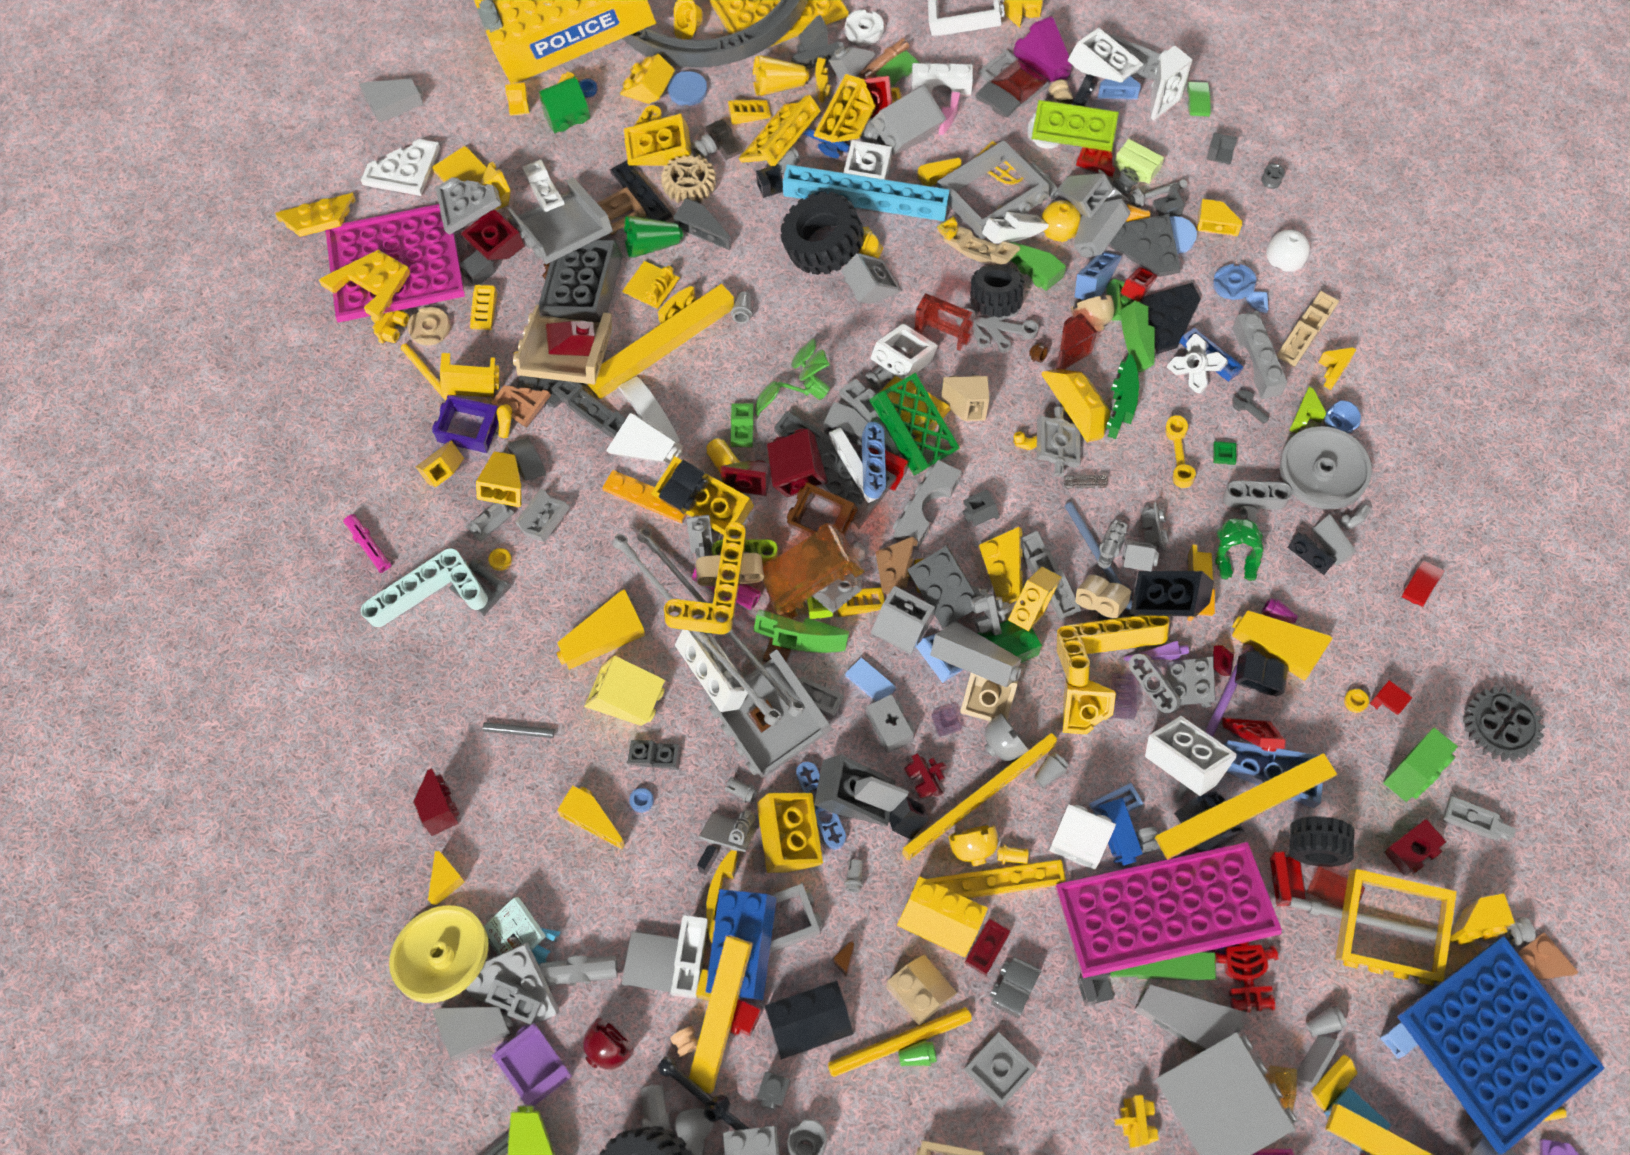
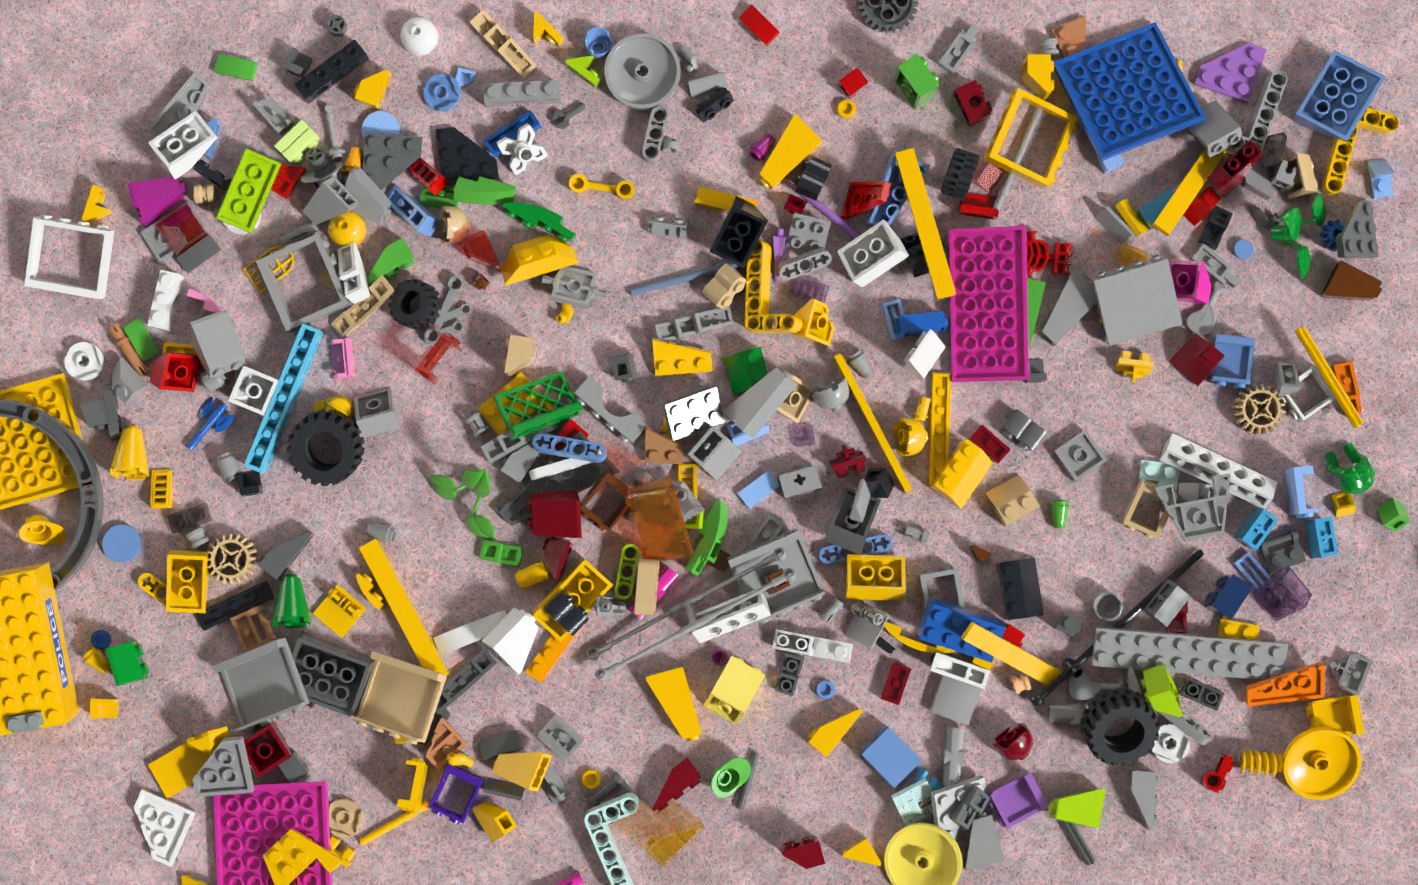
camera: 80 degrees left, 20 degrees up
light grey slope [359,79,423,123] -> none
yellow slope [470,285,498,330] -> none
white slope [522,160,564,212] -> none
dark red slope [546,321,595,356] -> none
yellow slope [619,54,675,104] -> none
yellow beam [664,522,746,634] -> none
yellow fence [738,95,821,166] -> none
yellow wedge [814,74,875,142] -> none
yellow slope [816,58,831,103] -> none
yellow axle [828,1007,972,1077] -> none
white window [870,323,938,380] -> none
yellow slope [918,158,962,187] -> none
yellow tile [937,216,959,241] -> none
light grey hips [970,588,1011,635] -> none
yellow window [1008,567,1062,631] -> none
clear smoke axle [1064,475,1108,489] -> none
light grey hinge [1098,520,1127,569] -> none
light grey brick [1122,539,1159,572] -> none
light grey wheel [1135,827,1160,854] -> none
white slope [1150,45,1193,120] -> none
dark grey panel [1153,186,1185,217] -> none
green tile [1213,441,1236,465] -> none
green hair [1215,518,1264,581] -> none
light grey cone [1305,1006,1347,1037] -> none
none -> light grey hinge [252,94,294,136]
none -> black brick [294,39,369,104]
none -> bright pink hinge [330,338,355,380]
none -> dark grey slope [483,777,525,801]
none -> clear yellow slope [646,820,704,867]
none -> dark red slope [652,757,701,812]
none -> bright green piece [711,757,751,798]
none -> magenta hinge [712,650,728,666]
none -> white slope [772,629,853,663]
none -> medium blue panel [861,727,922,788]
none -> dark red plate [880,662,911,705]

